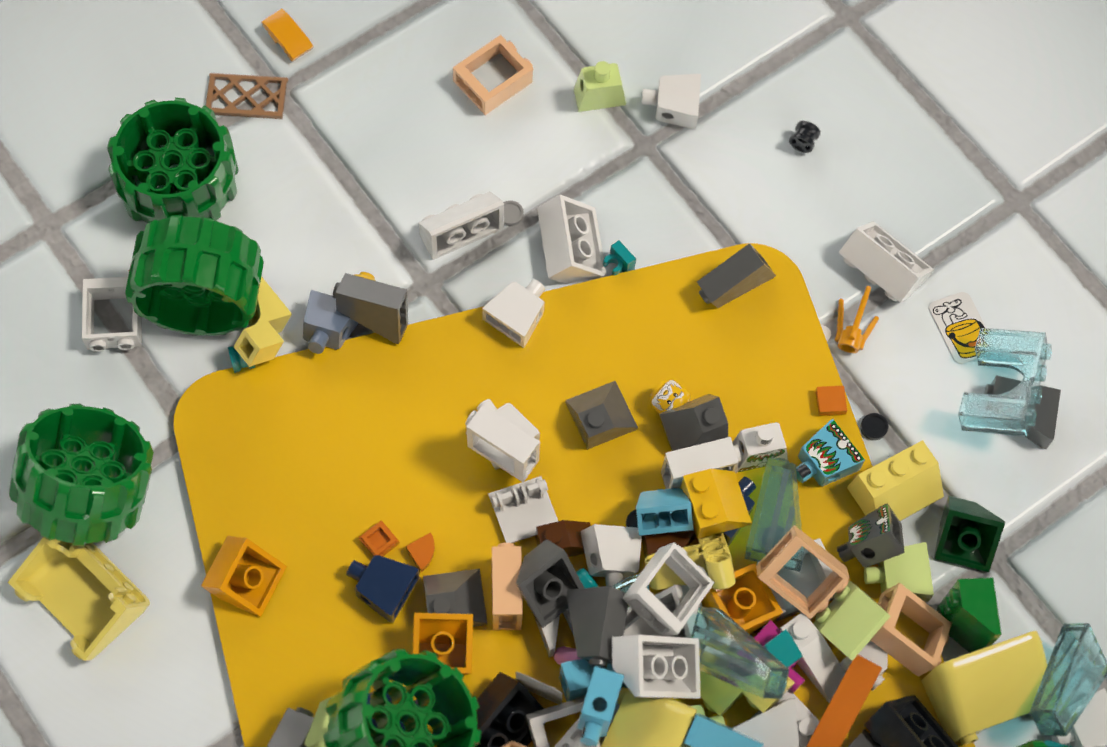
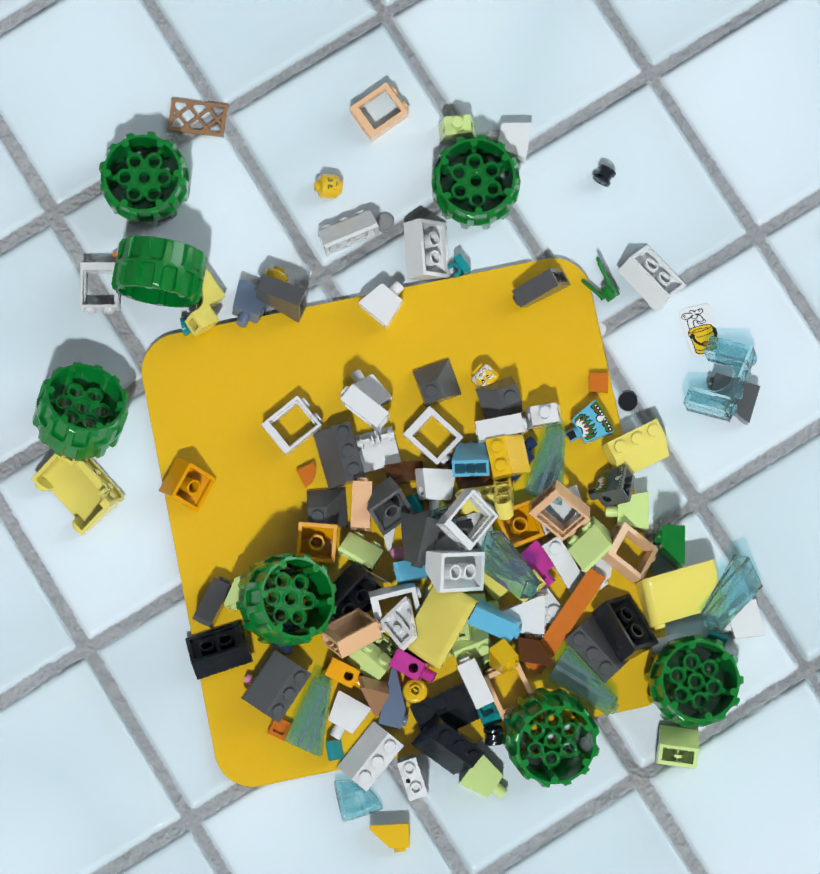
camera: 10 degrees right, 15 degrees up
light orange slope [261,8,314,62] -> none
dark blue torso [346,555,420,624] -> none
orange tile [359,520,399,557] -> none
medium azure torso [577,666,624,747] -> none
teal slope [762,629,803,671] -> none
light orange plant [834,286,879,353] -> none
dark green slope [934,495,1005,572] -> none
none -> white window [261,395,322,456]
none -> dark grey slope [313,421,366,490]
none -> yellow head [314,174,343,199]
none -> yellowish green slope [338,531,384,572]
none -> white window [403,406,463,467]
none -> green wheel [432,134,521,229]
none -> green plant [581,257,620,302]

